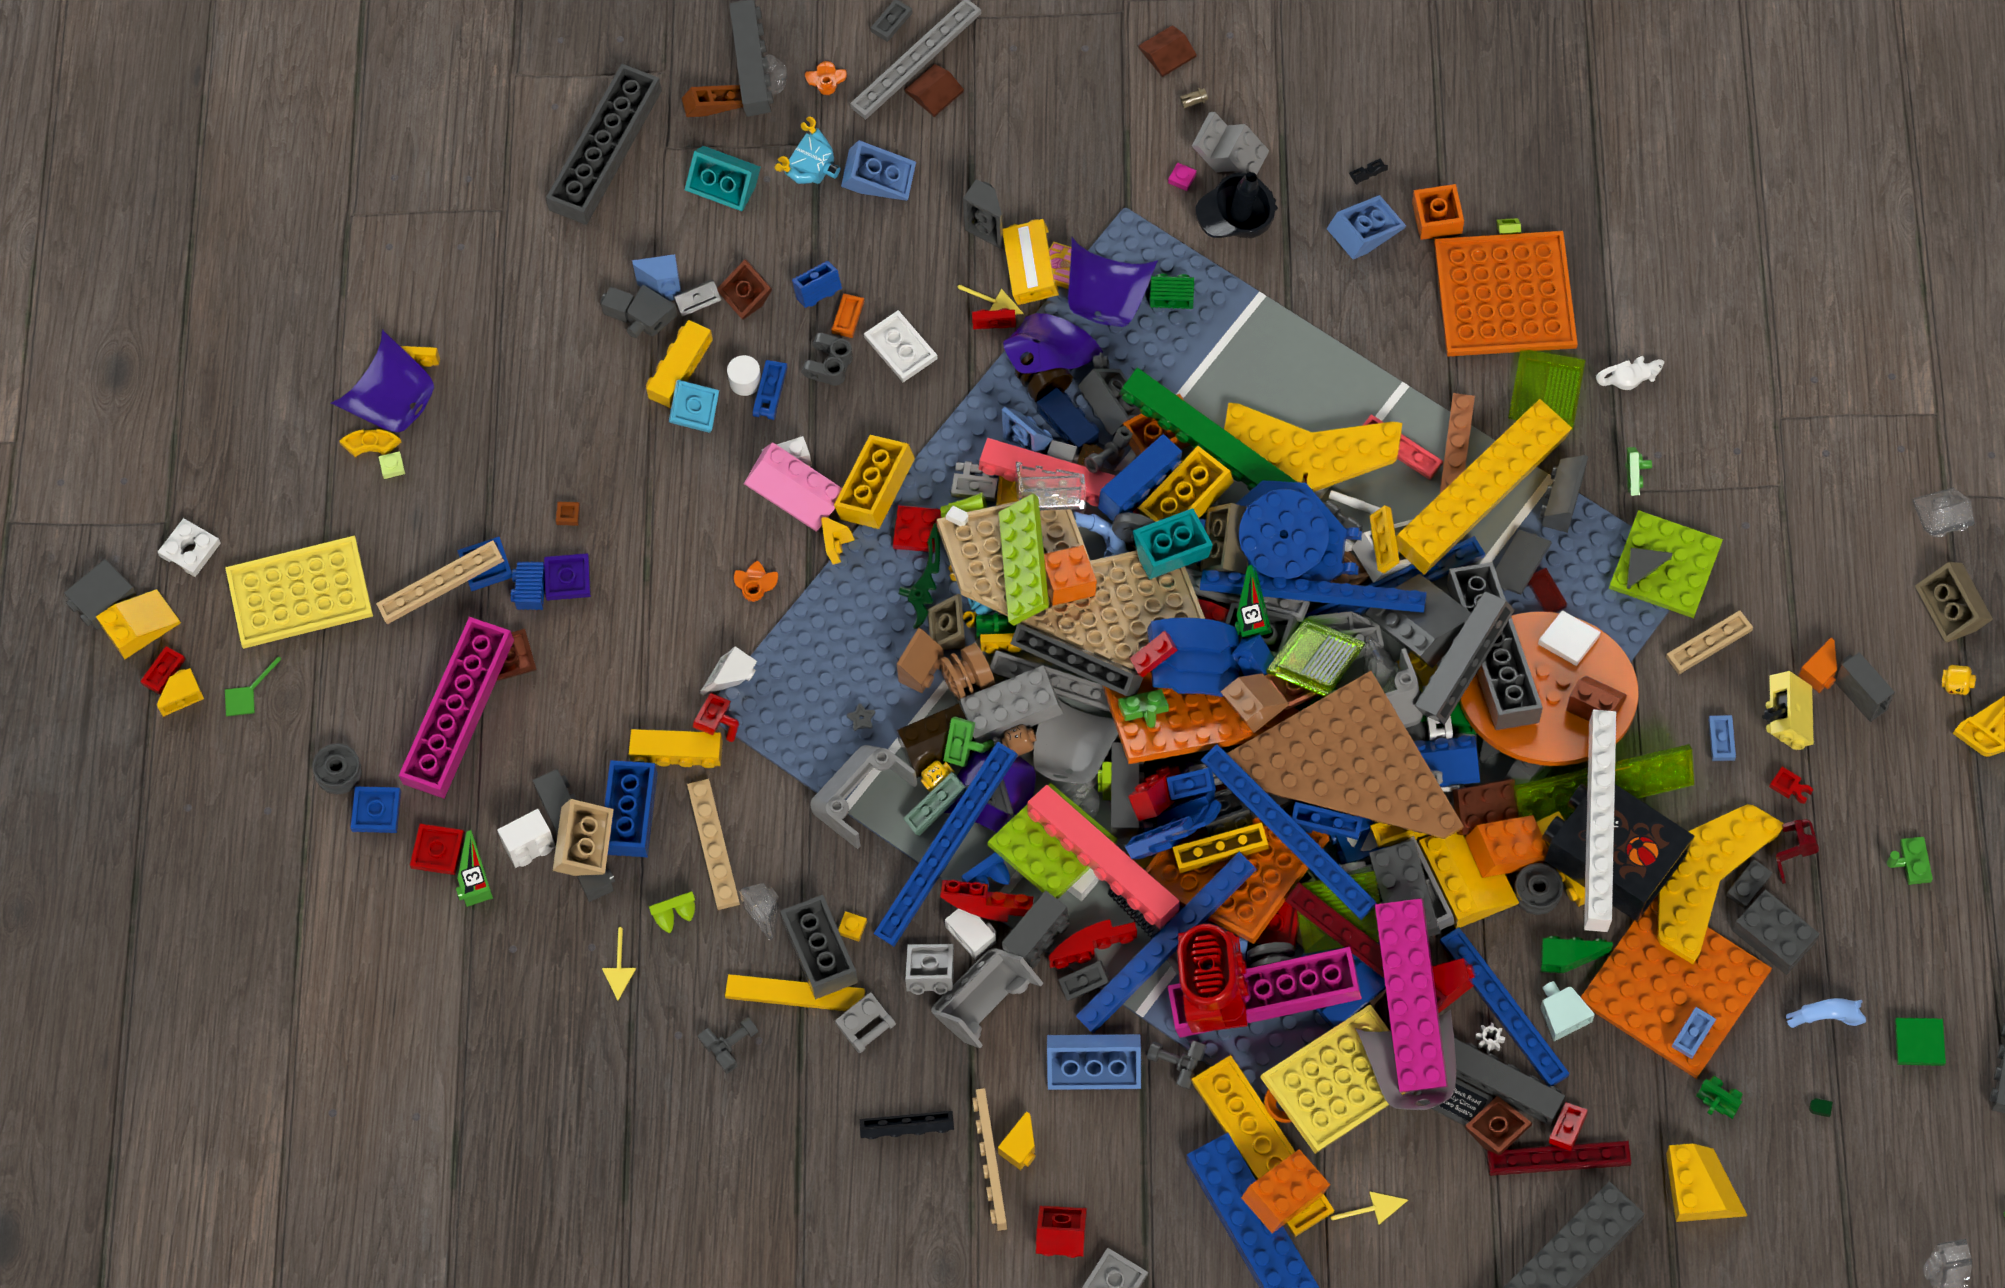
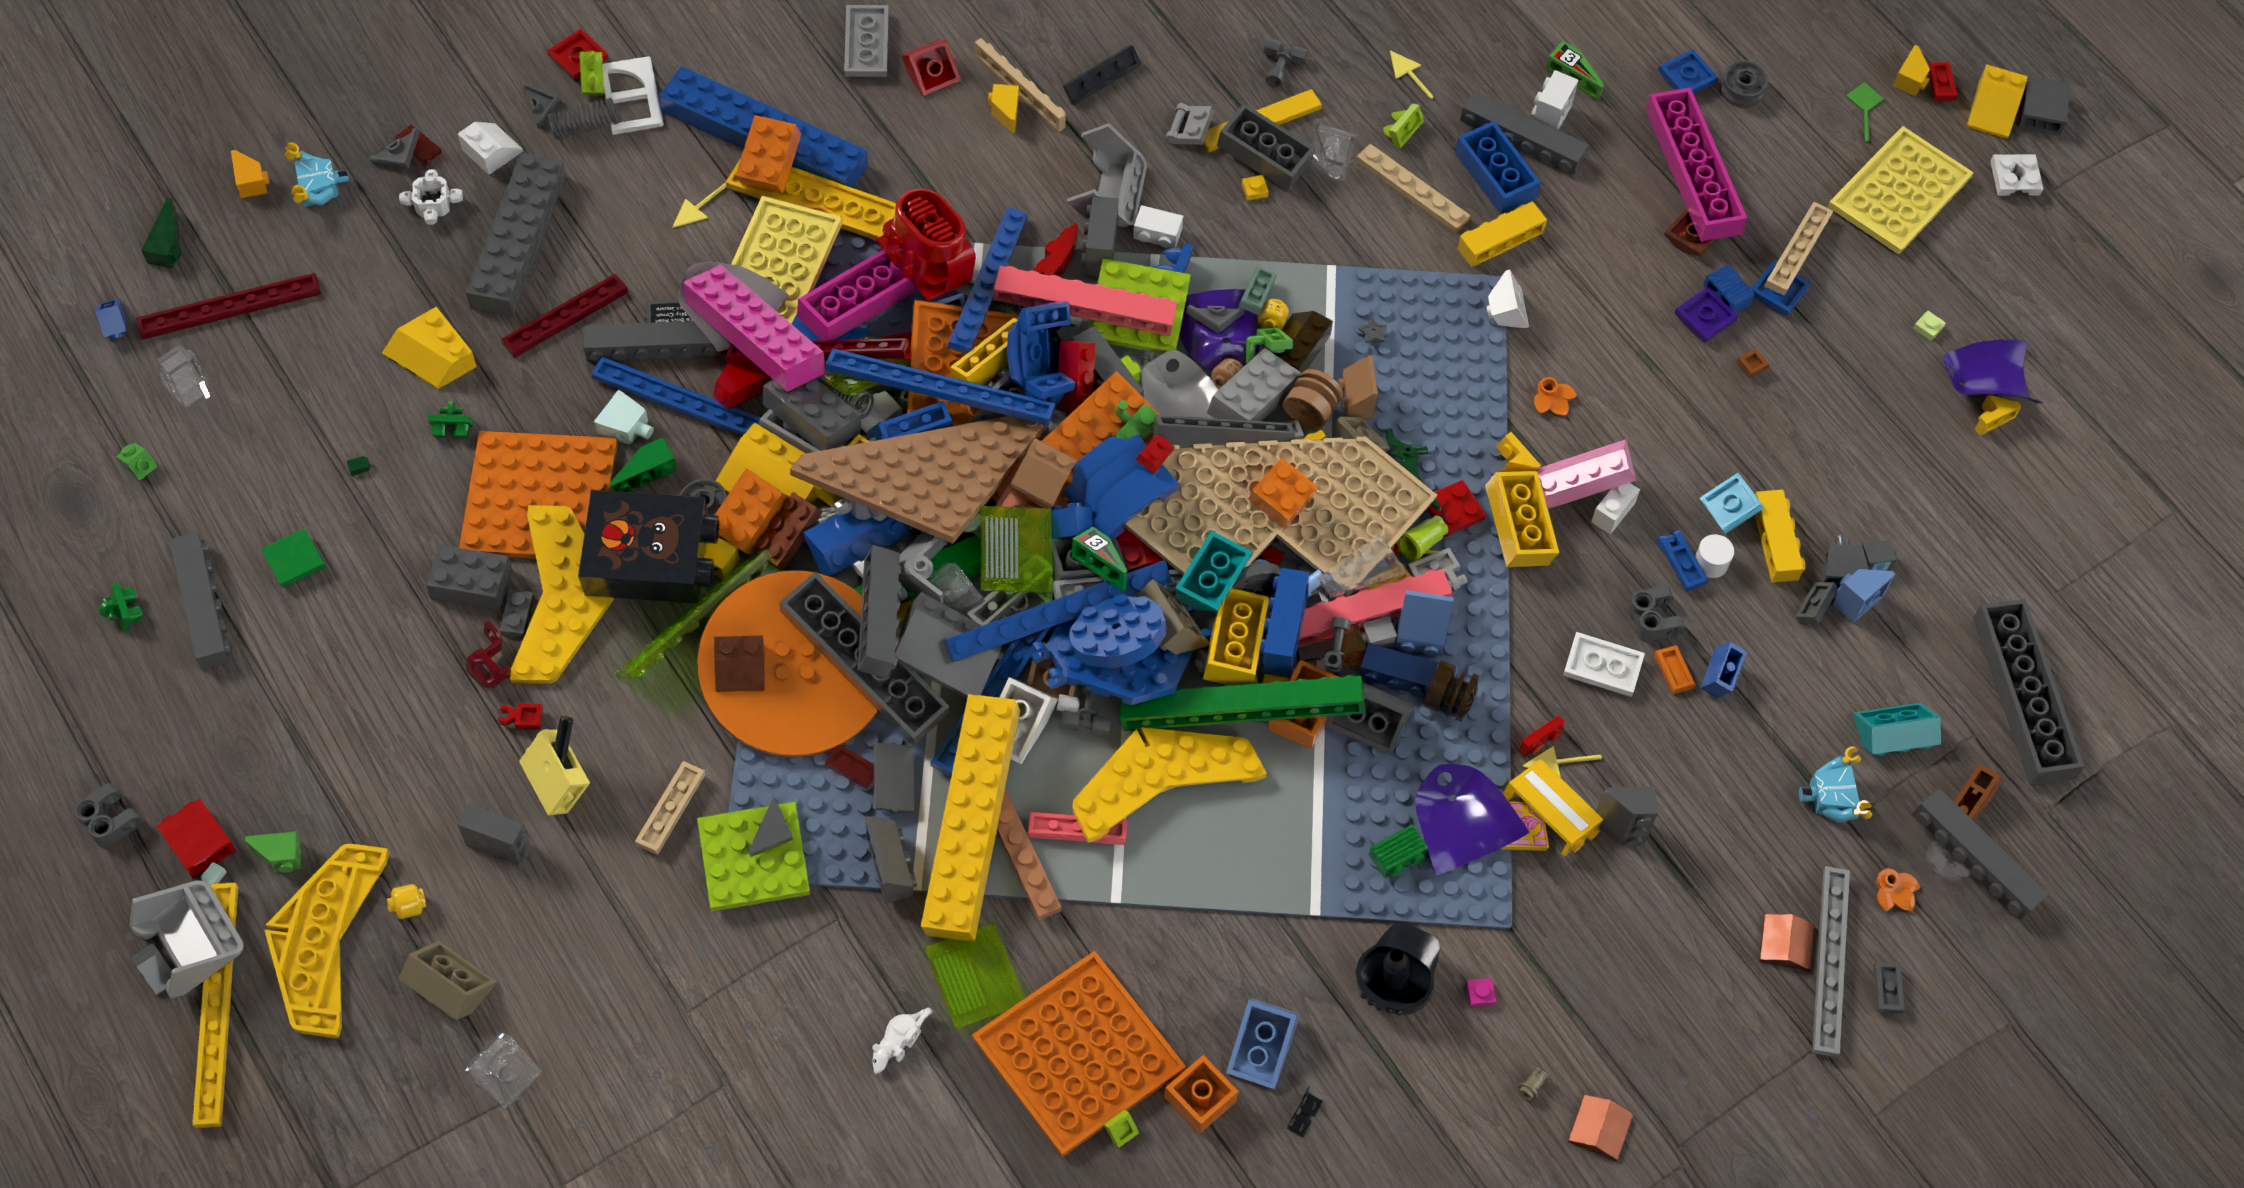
camera: 140 degrees right, 5 degrees down
yellow tile [339,429,401,457] -> none
red plate [410,824,465,875] -> none
tan slope [553,799,614,876] -> none
red plate [693,693,739,742] -> none
copper slope [717,259,772,320] -> none
light grey windscreen [811,745,917,849] -> none
medium blue slope [841,140,916,201] -> none
blue plate [874,742,1018,947] -> none
light grey plate [905,944,954,995] -> none
red slope [940,880,1034,922] -> none
white piece [946,506,968,526] -> none
lime plate [999,493,1049,626] -> none
dark purple piece [1003,313,1103,374] -> none
medium blue slope [1047,1034,1141,1090] -> none
dark grey plate [1058,961,1110,1001] -> none
dark grey plate [1093,353,1109,369] -> none
light grey bracket [1192,112,1269,175] -> none
dark grey wheel [1247,942,1295,968] -> none
white piece [1329,490,1380,514] -> none
yellow plate [1369,505,1400,573] -> none
copper slope [1465,1096,1532,1155] -> none
white gear [1475,1023,1505,1053] -> none
white tile [1538,610,1601,666] -> none
red plate [1549,1102,1588,1151] -> none
white brick [1584,709,1616,932] -> none
bright green plate [1625,447,1652,496] -> none
medium blue plate [1672,1007,1716,1059] -> none
medium blue plate [1708,715,1736,761] -> none
light blue piece [1786,998,1866,1028] -> none
orange slope [1799,638,1837,693] -> none
bright green plate [1887,837,1933,885] -> none

